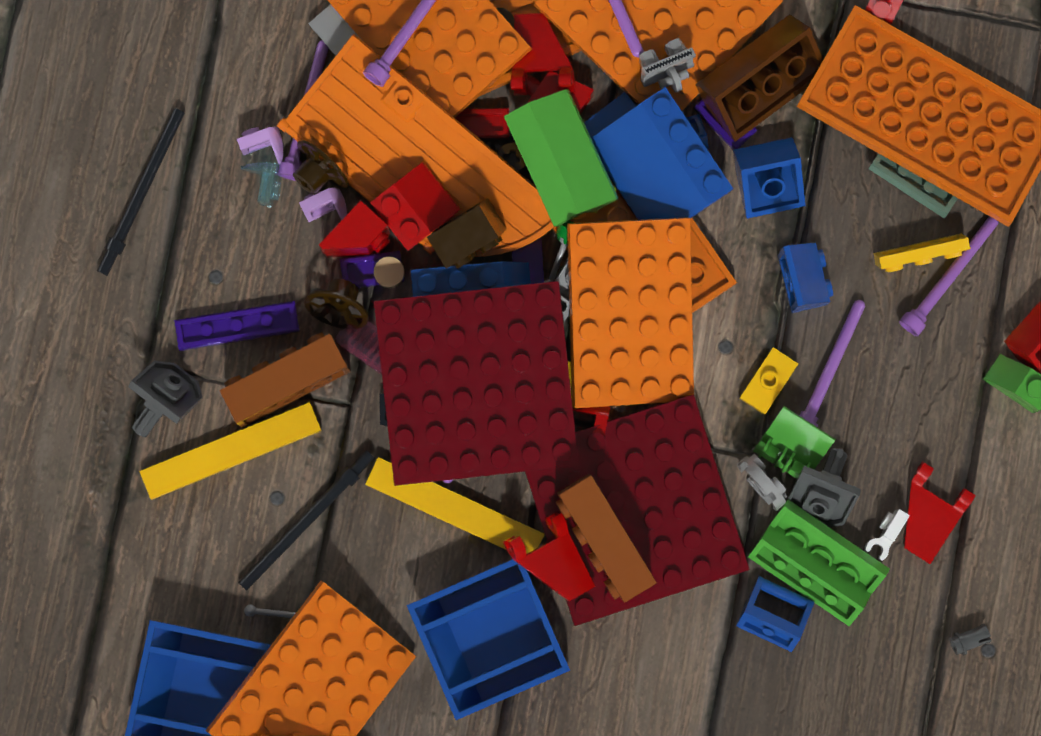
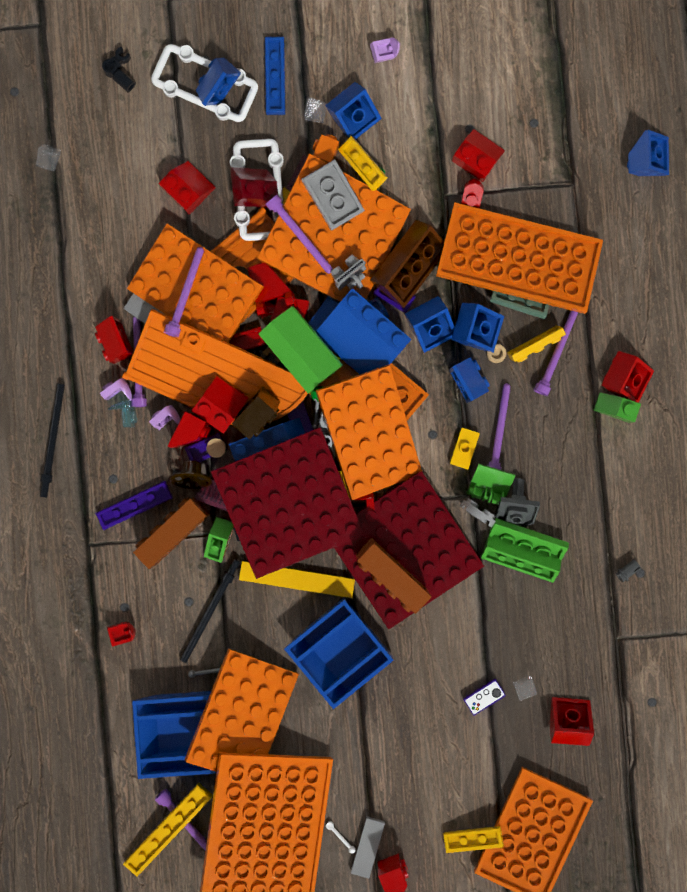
camera: 15 degrees left, 5 degrees up
dark grey piece [128,360,203,437] -> none
yellow tile [139,402,322,500] -> none
dark brown wheel [293,140,348,195] -> none
red flag [503,513,596,601] -> none
blue tile [736,576,815,652] -> none
white plate [864,509,910,561] -> none
red flag [904,462,976,564] -> none
none -> red slope [95,316,134,364]
none -> red plate [107,621,136,647]
none -> bright green slope [204,517,234,563]
none -> blue slope [452,303,504,353]
none -> tan tile [487,344,506,363]

